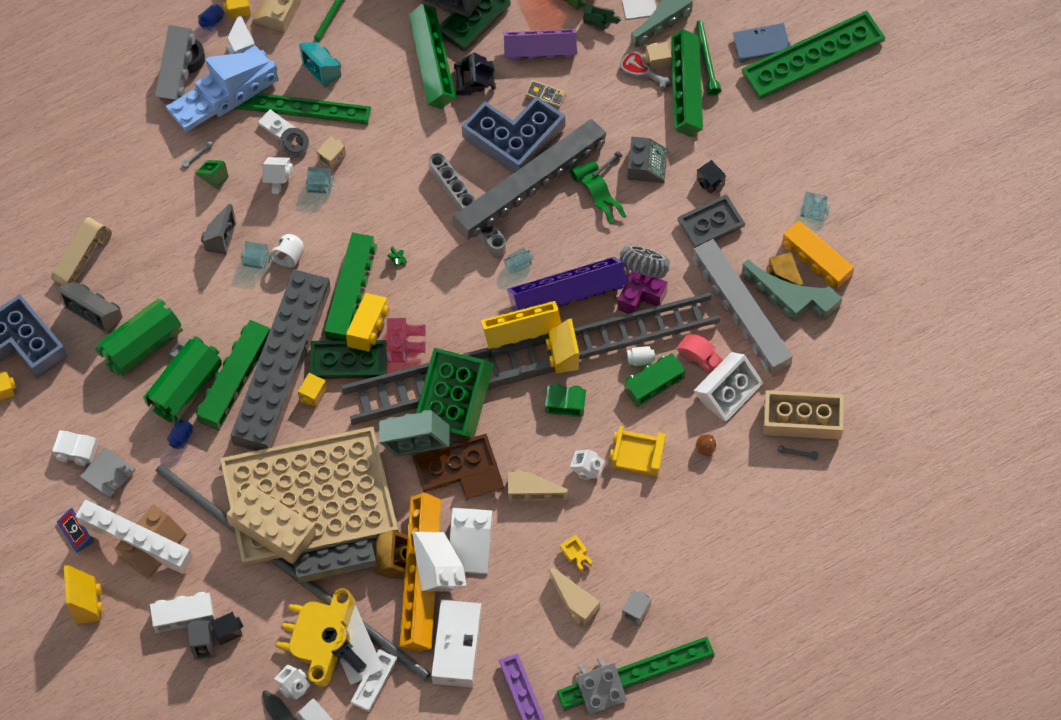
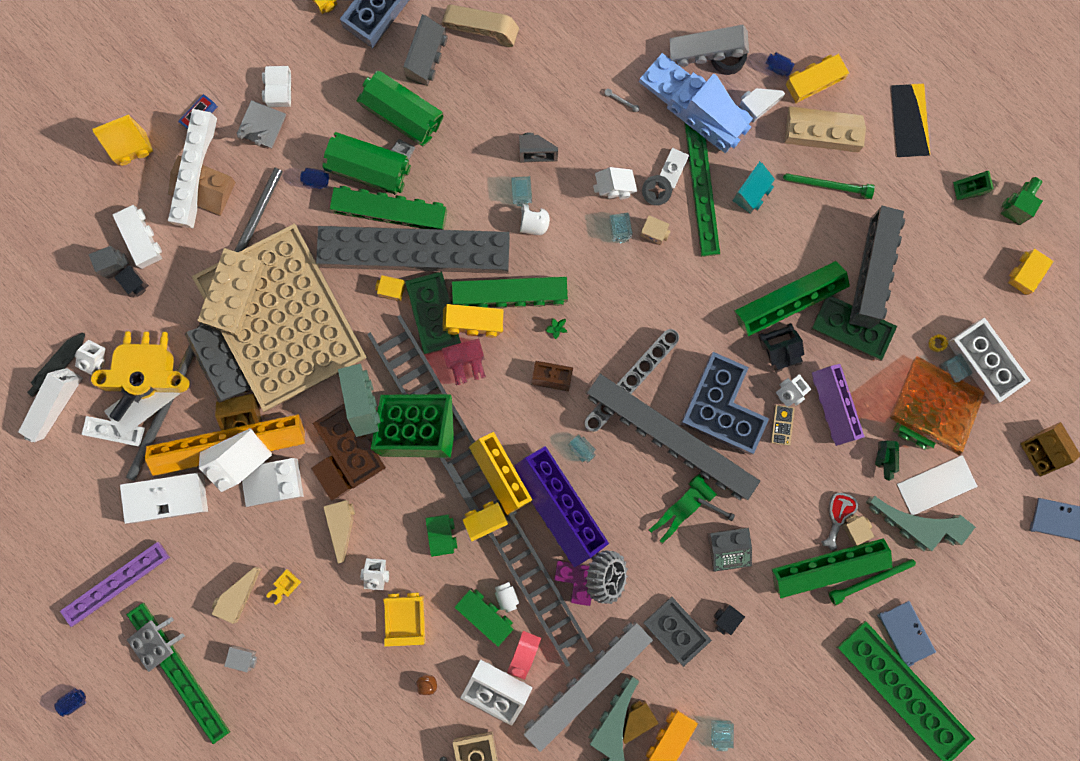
camera: 70 degrees right, 20 degrees up
green slope [195,160,229,189] -> none
none -> reddish brown hinge [531,360,573,392]
none -> white brick [776,374,811,408]

